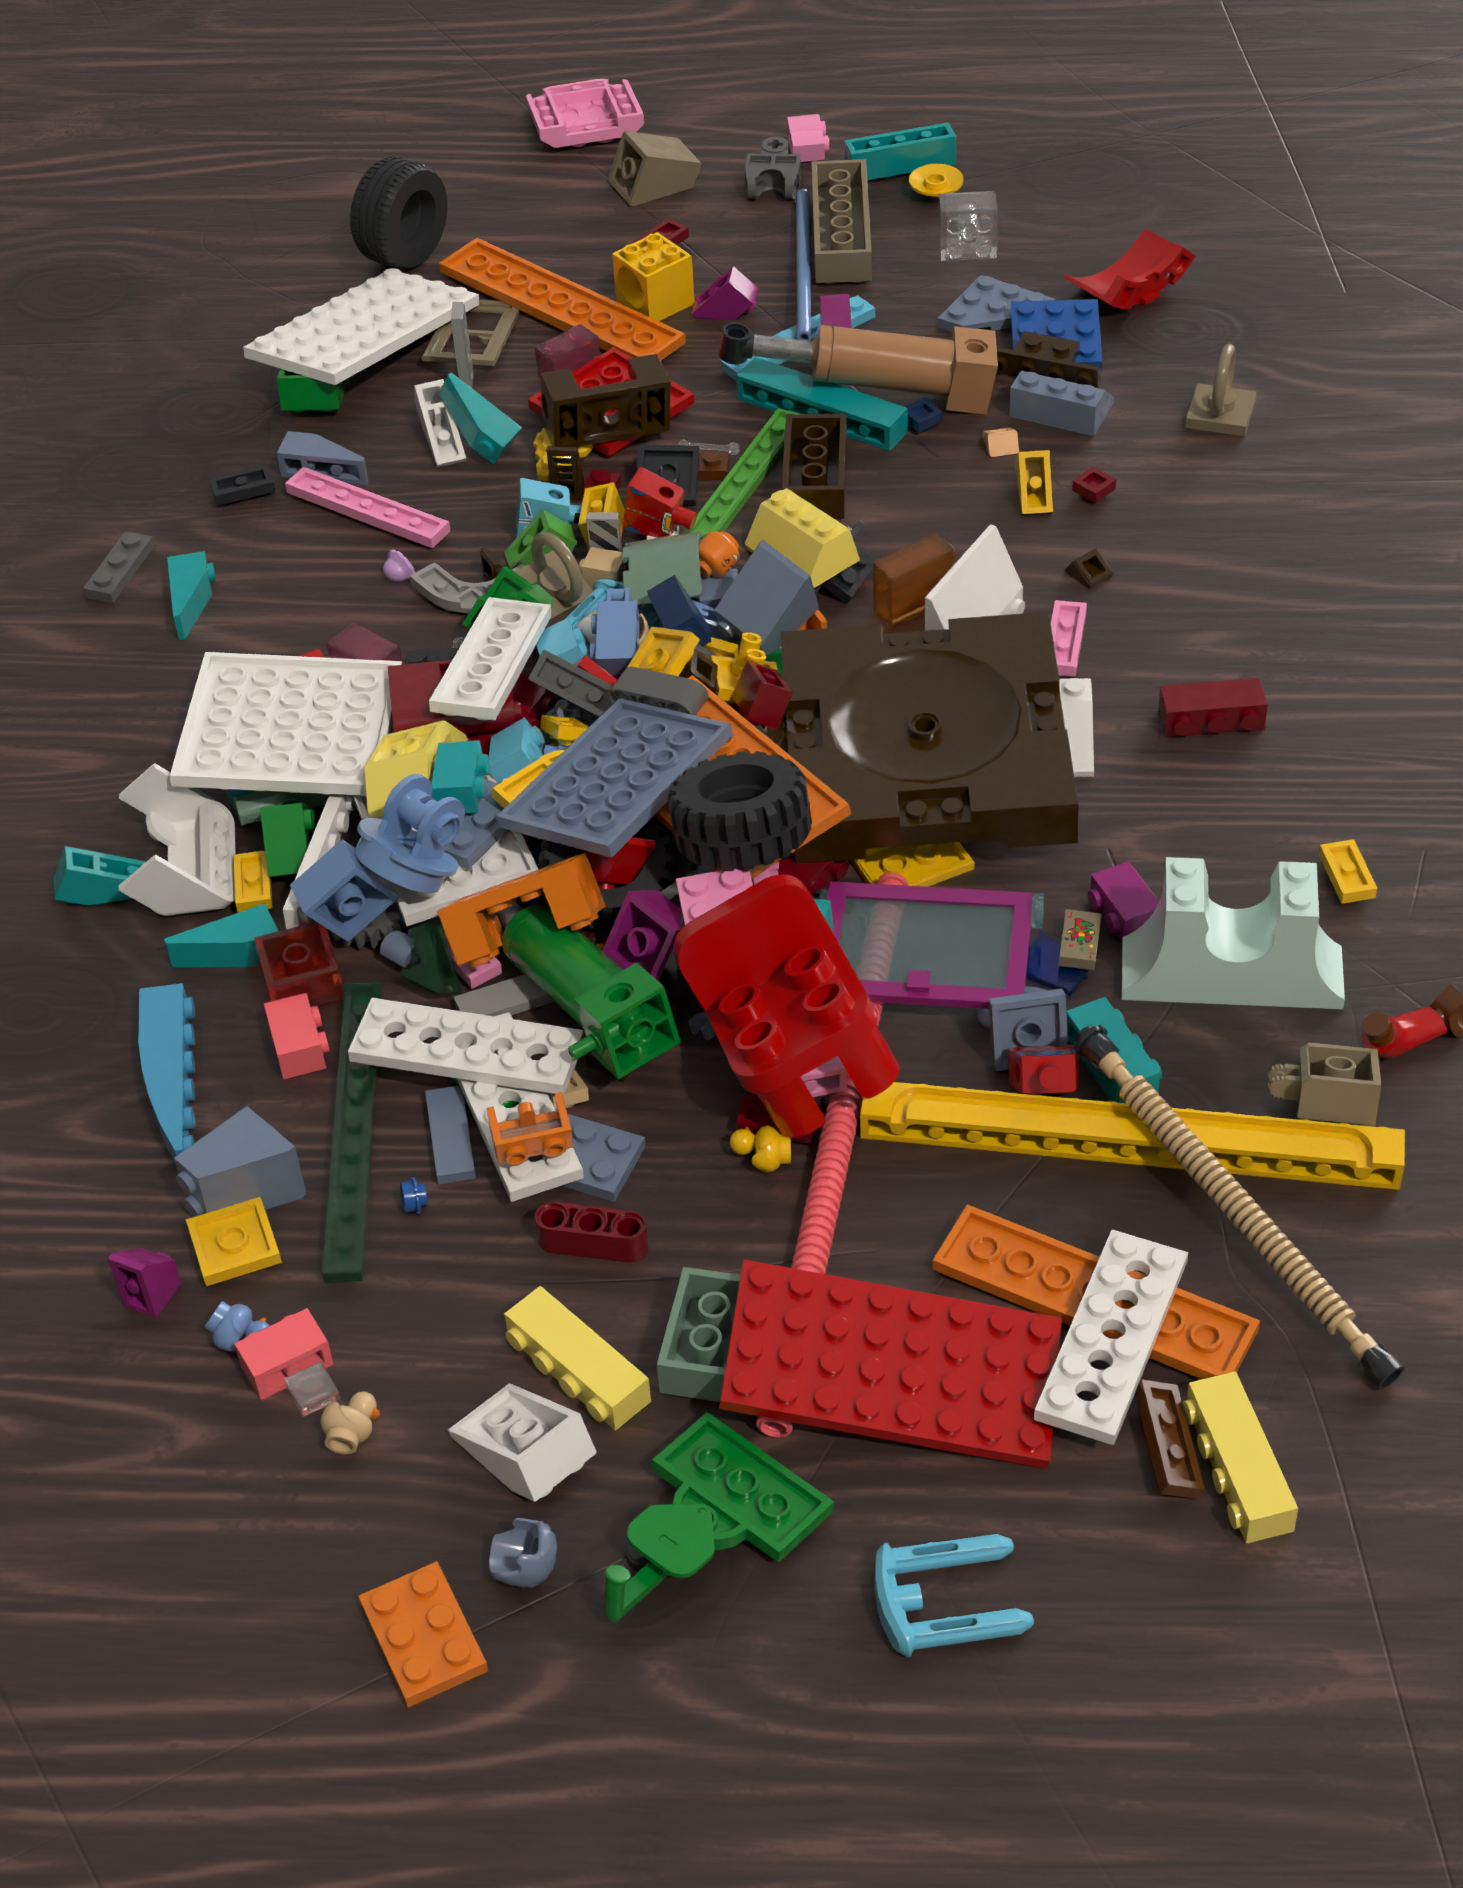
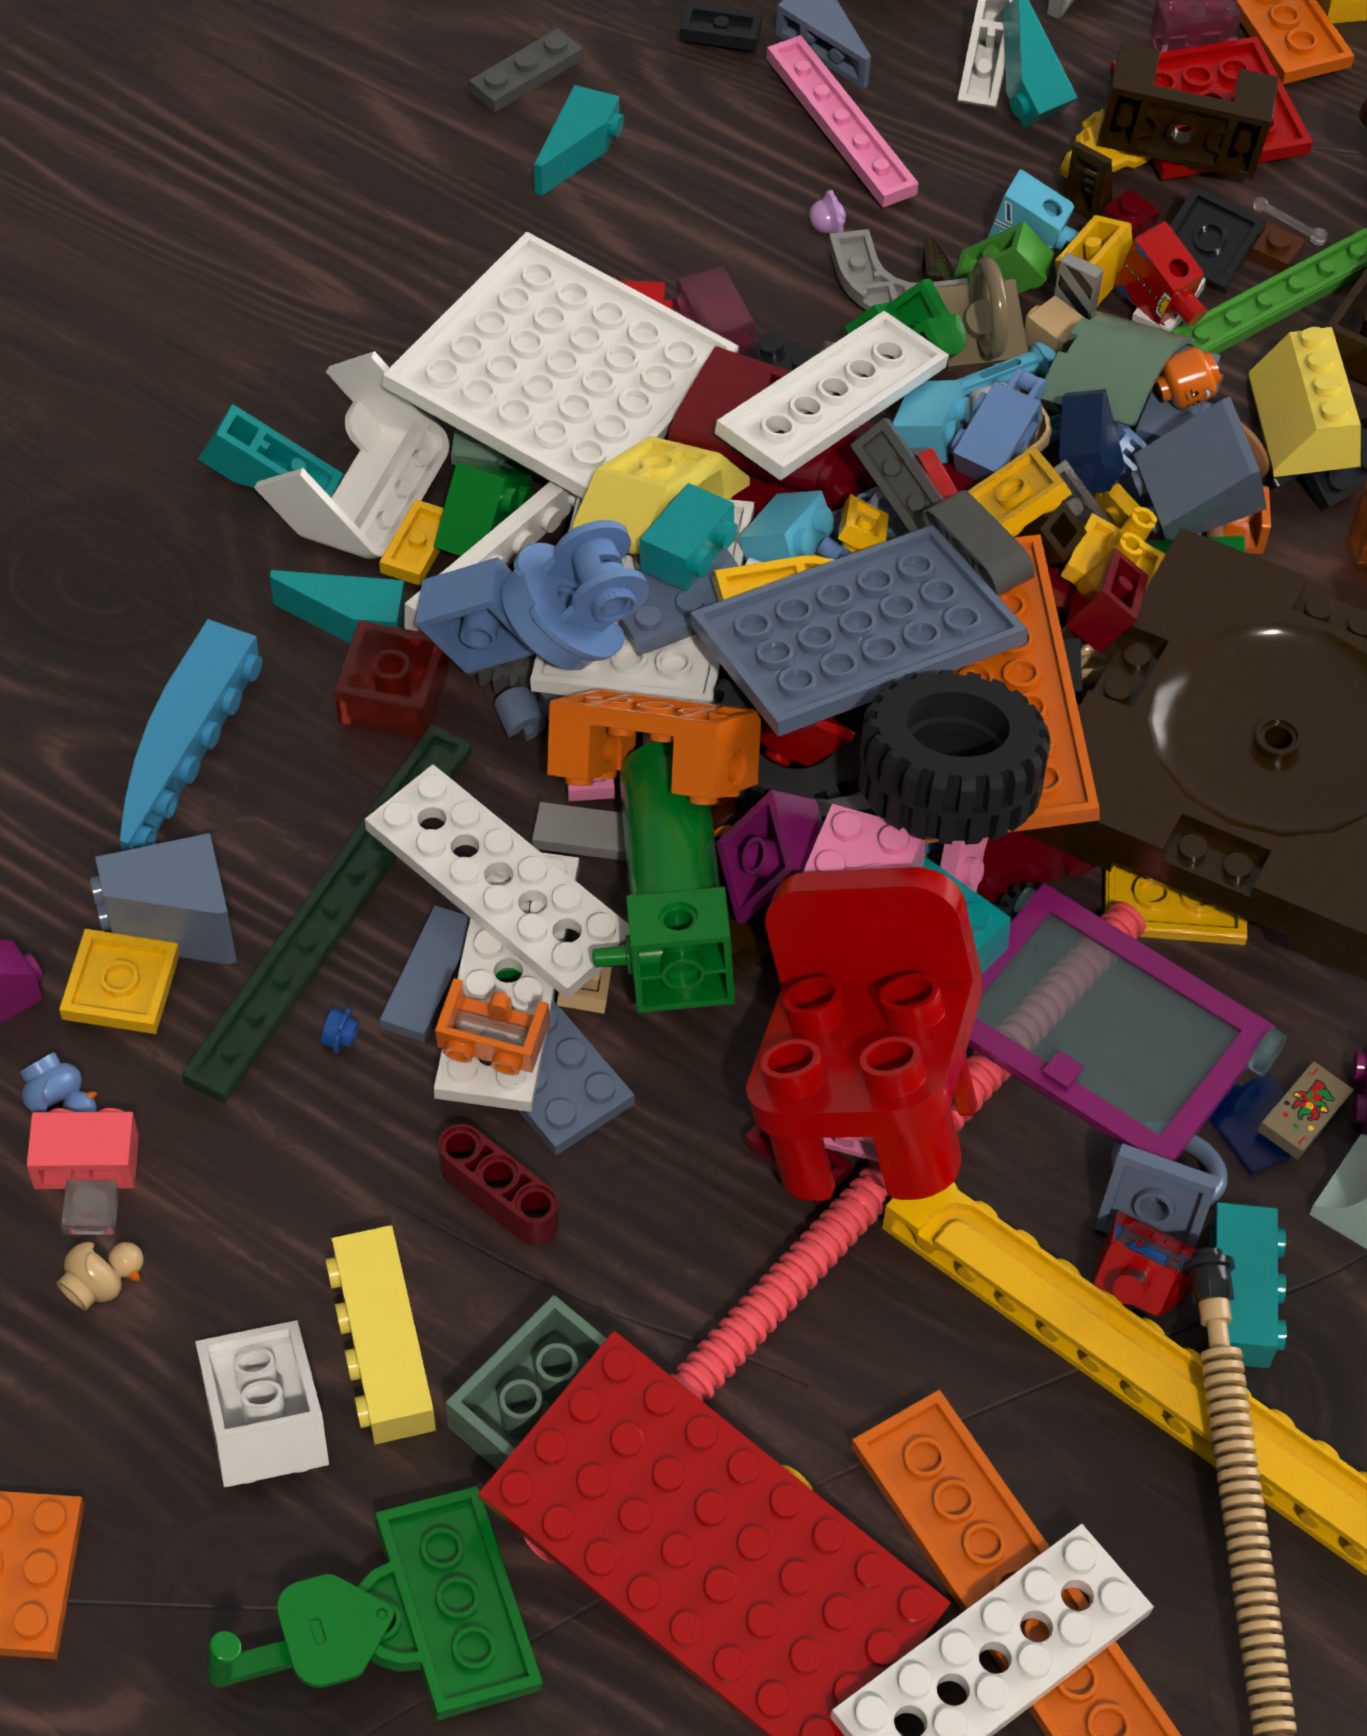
camera: 25 degrees right, 10 degrees up
coral brick [264,993,330,1079] -> none
clear green slope [400,924,462,995] -> none
sand blue hair [489,1518,558,1588] -> none
yellow animal [730,1125,791,1173] -> none

